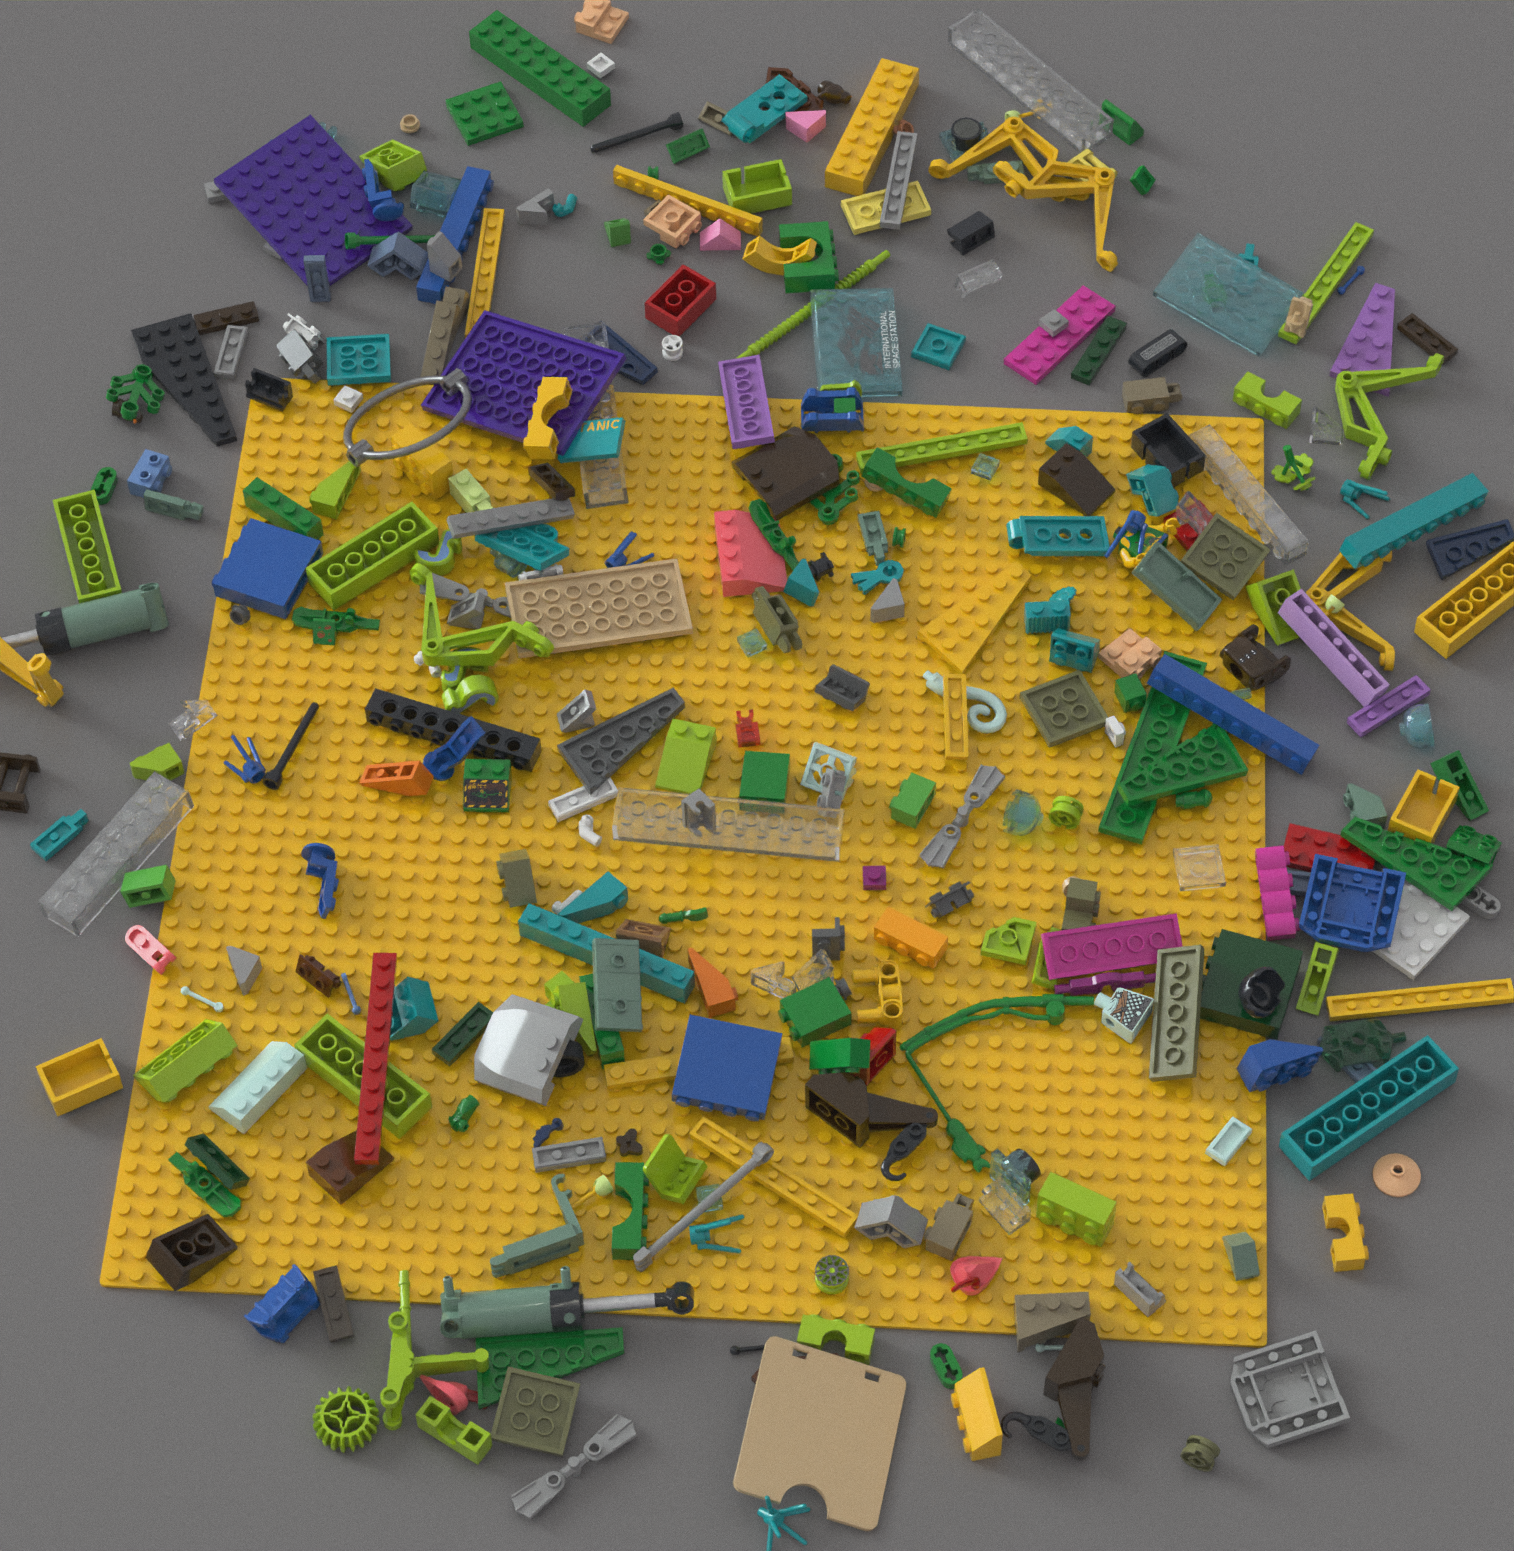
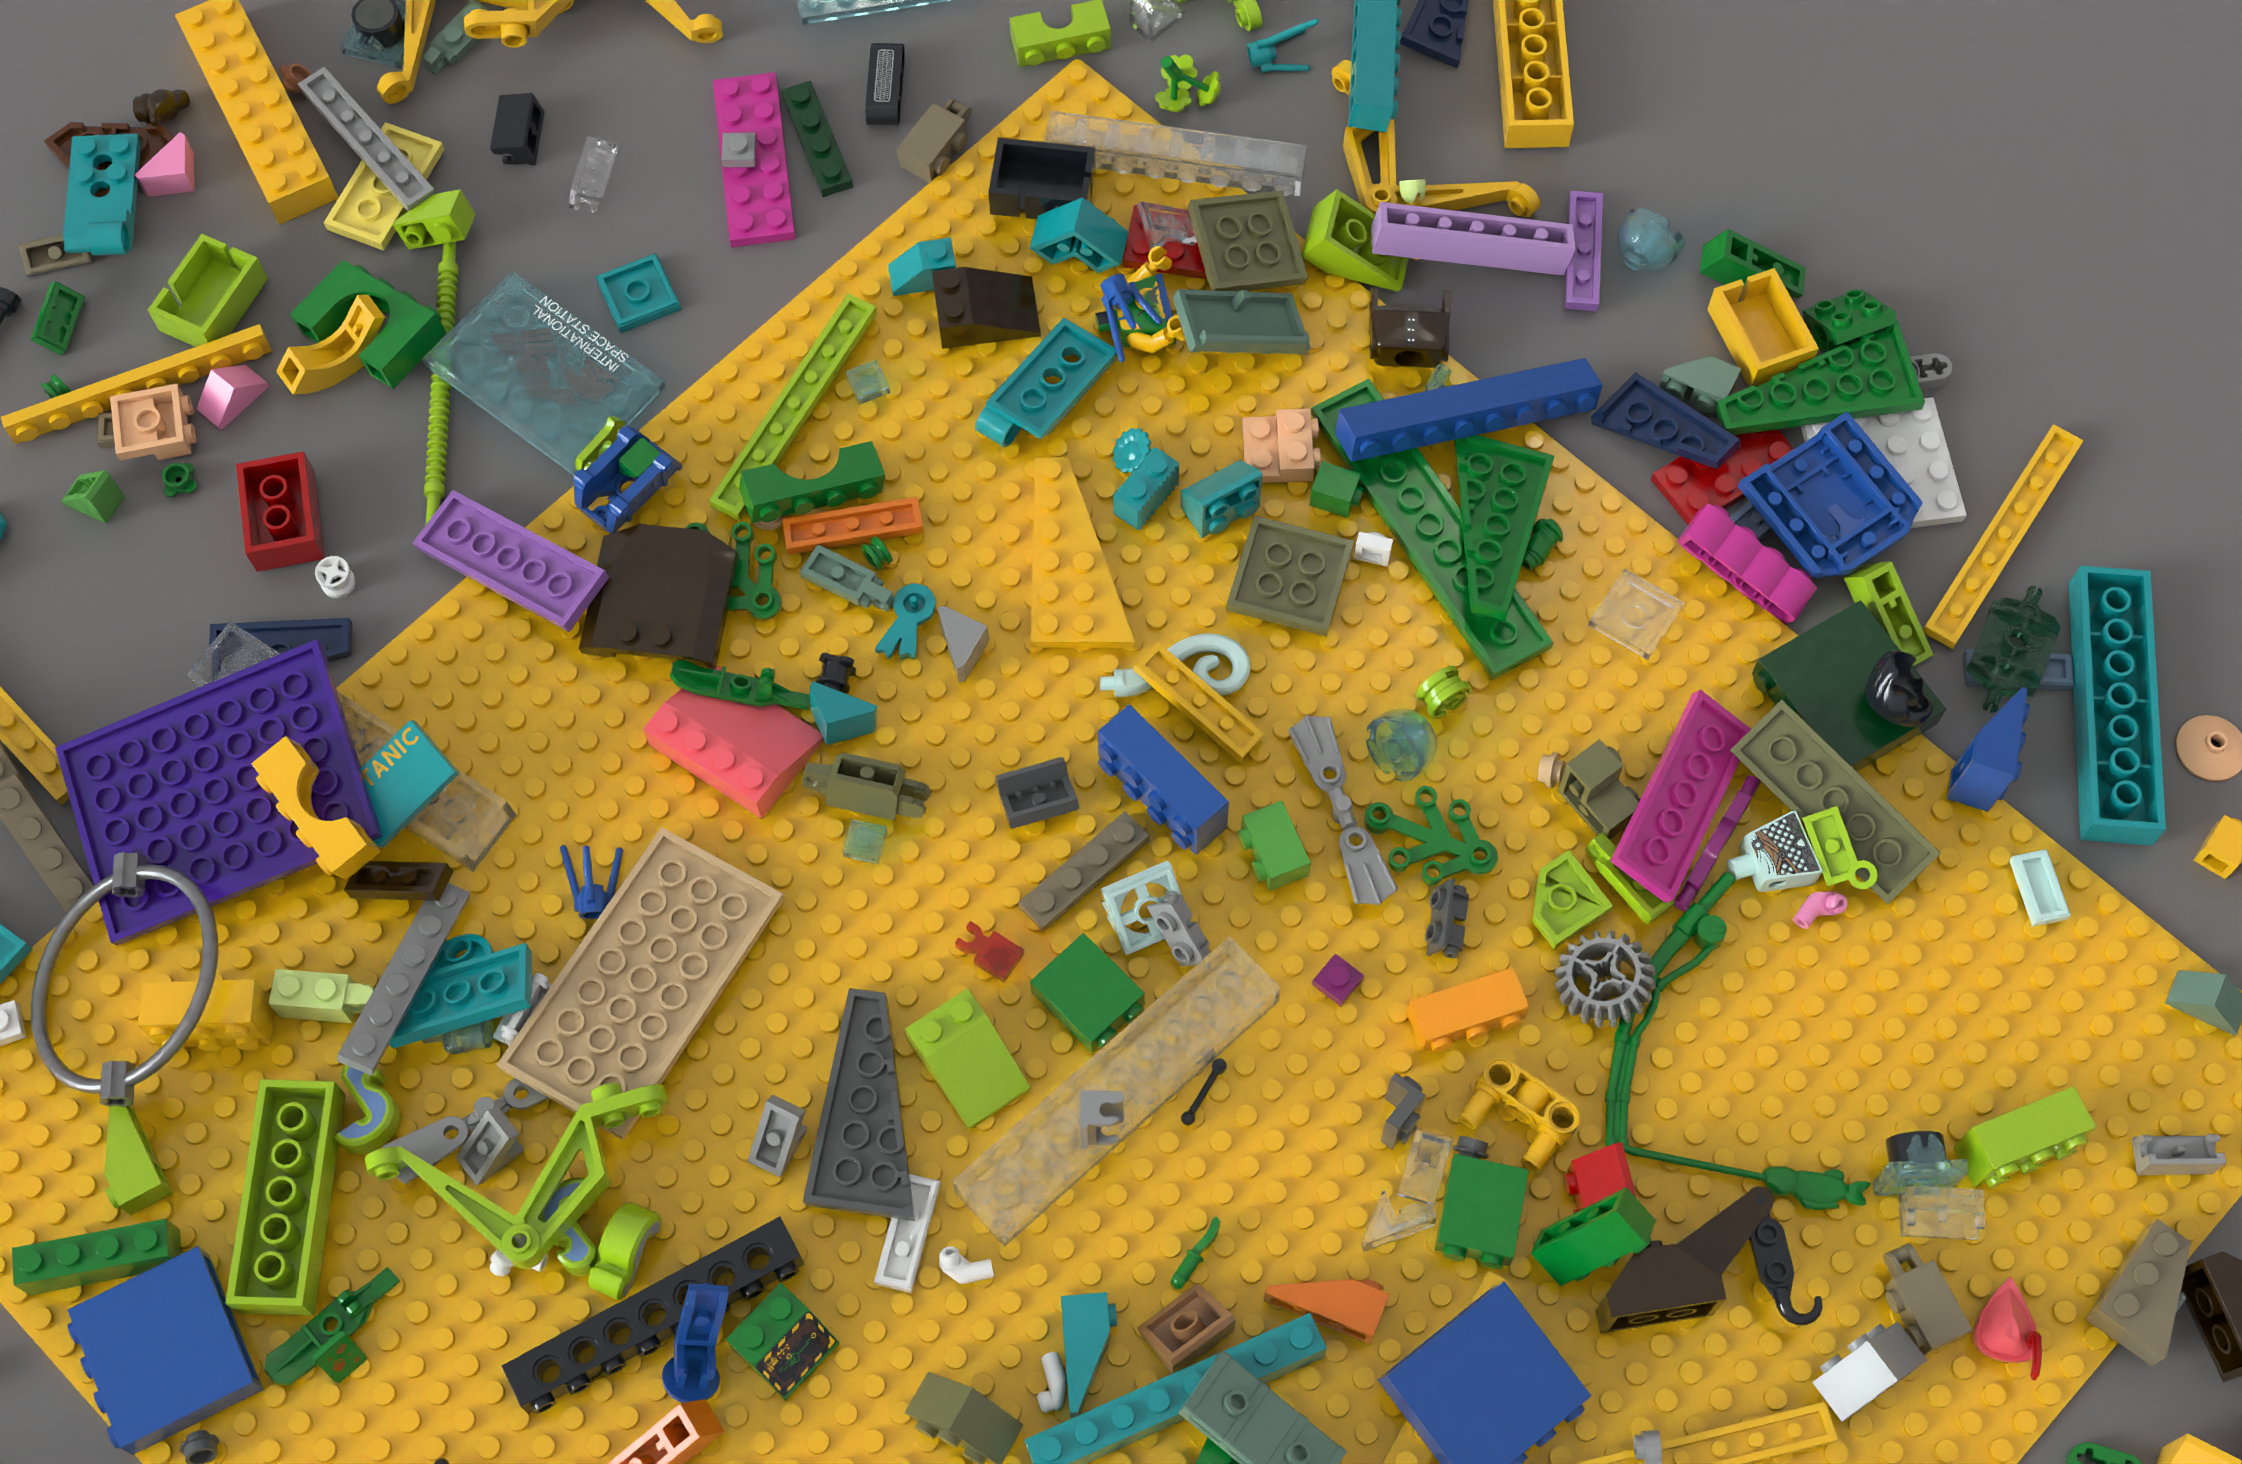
camera: 50 degrees left, 10 degrees up
none -> lime slope [393,189,476,250]
none -> orange plate [782,497,924,555]
none -> dark tan plate [1018,811,1149,932]
none -> blue brick [1097,704,1229,855]
none -> black hinge [1181,1058,1227,1126]
none -> green plant [1364,786,1498,885]
none -> light grey gear [1555,930,1656,1029]
none -> dark blue wing [1591,372,1740,469]
none -> bright pink arm [1793,892,1848,929]
none -> lime hinge [1802,806,1878,889]

